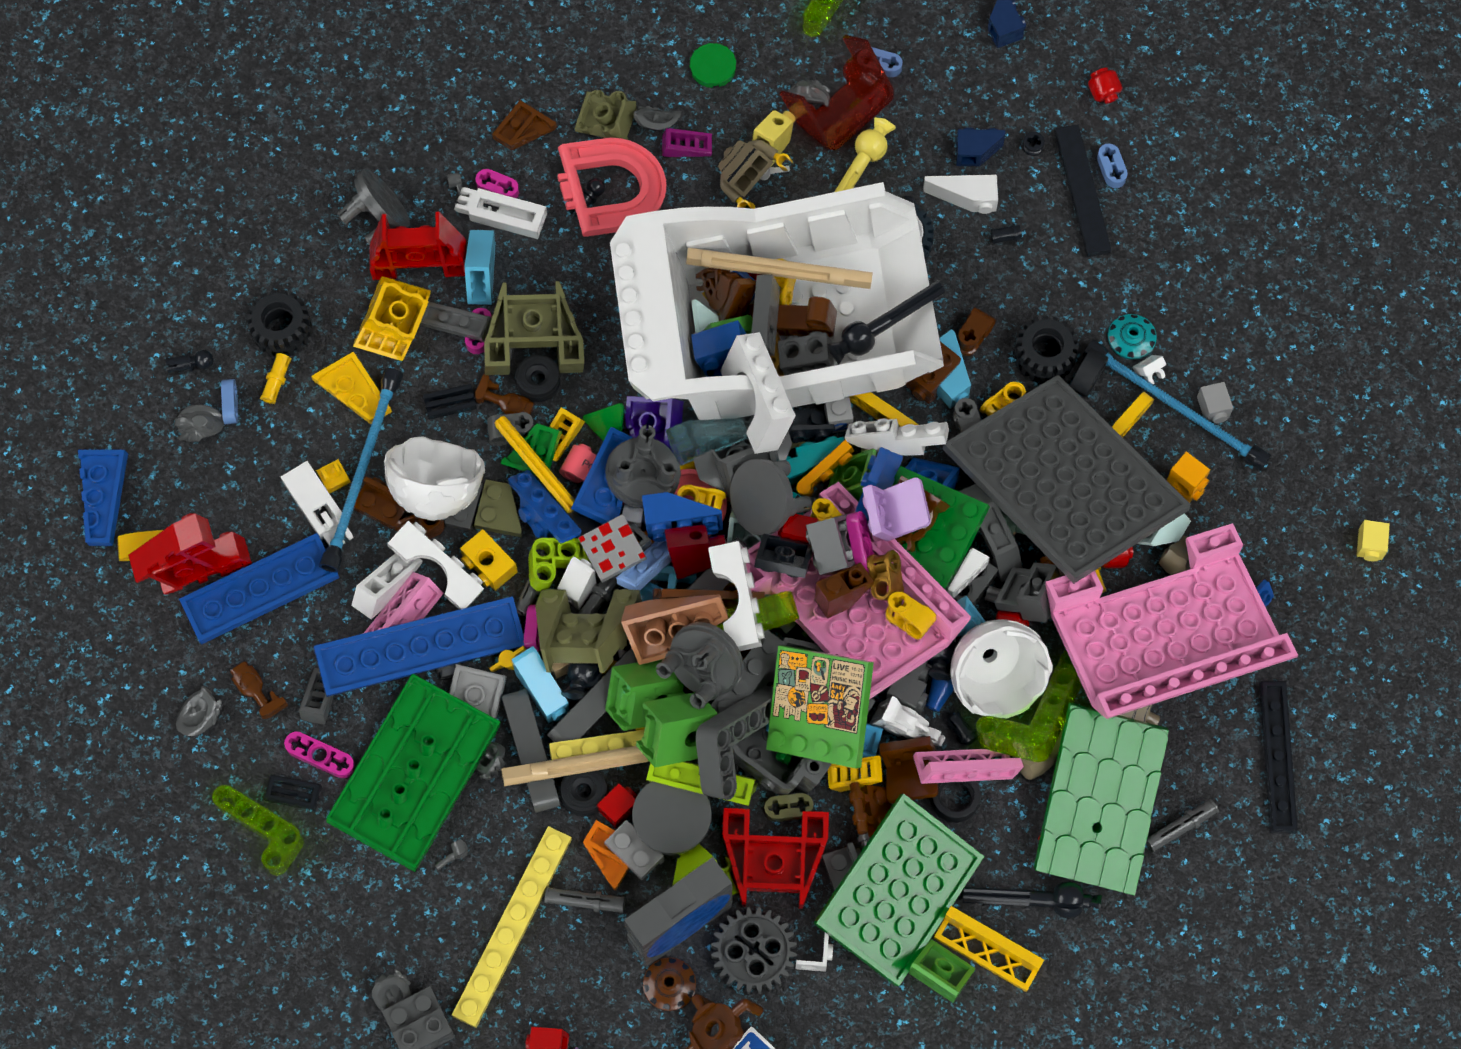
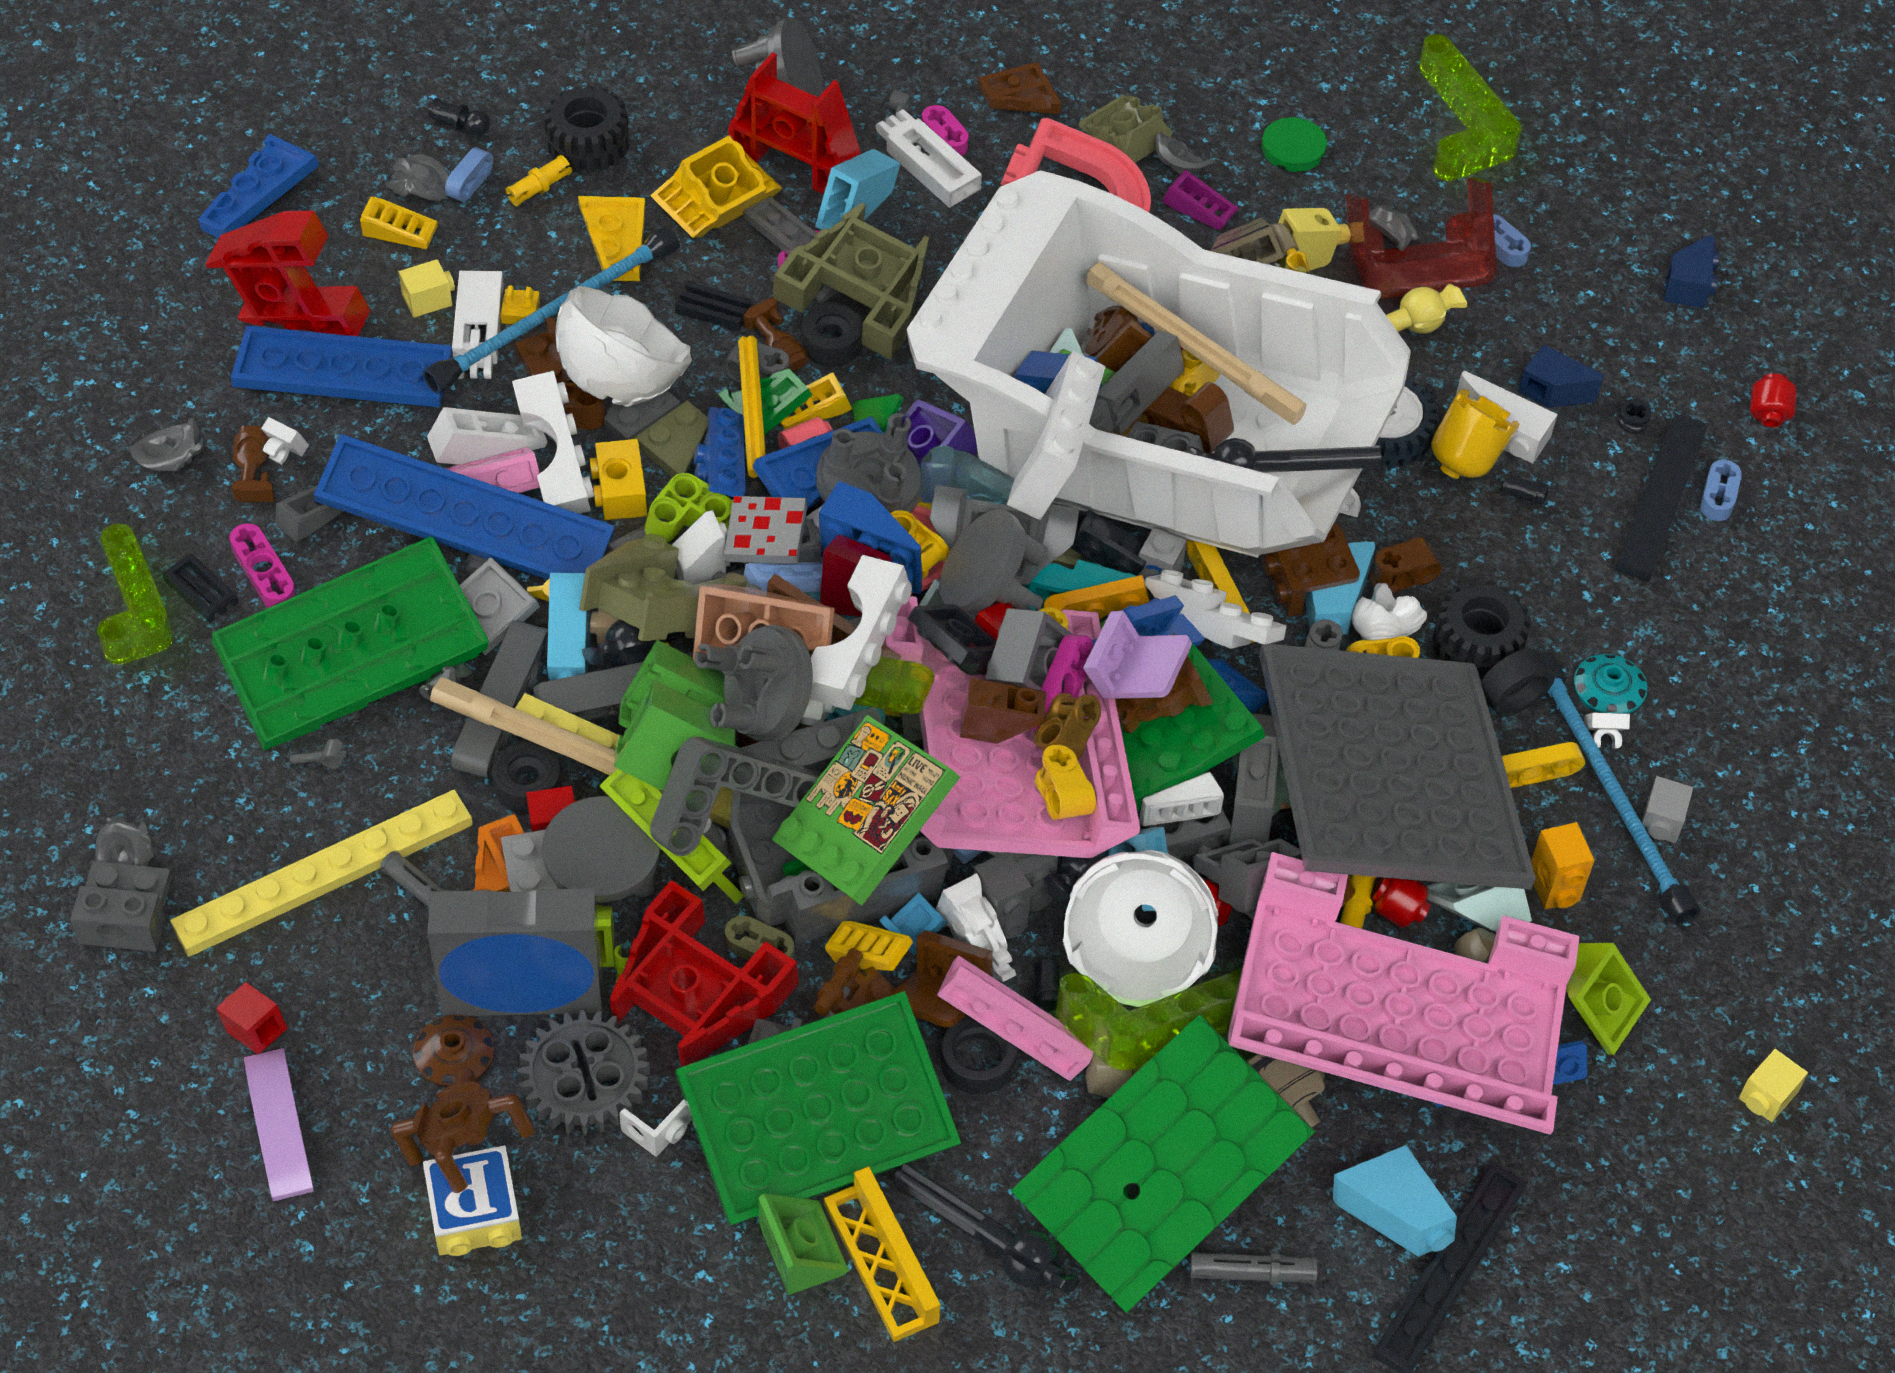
camera: 30 degrees right, 15 degrees down
blue cone [926,677,954,712] -> none
none -> white tile [261,417,309,465]
none -> yellow slope [360,196,438,250]
none -> light yellow brick [398,259,455,318]
none -> medium azure slope [1333,1145,1457,1257]
none -> white hair [1352,583,1427,640]
none -> yellow cylinder [1431,389,1520,479]
none -> lime slope [1566,943,1651,1055]

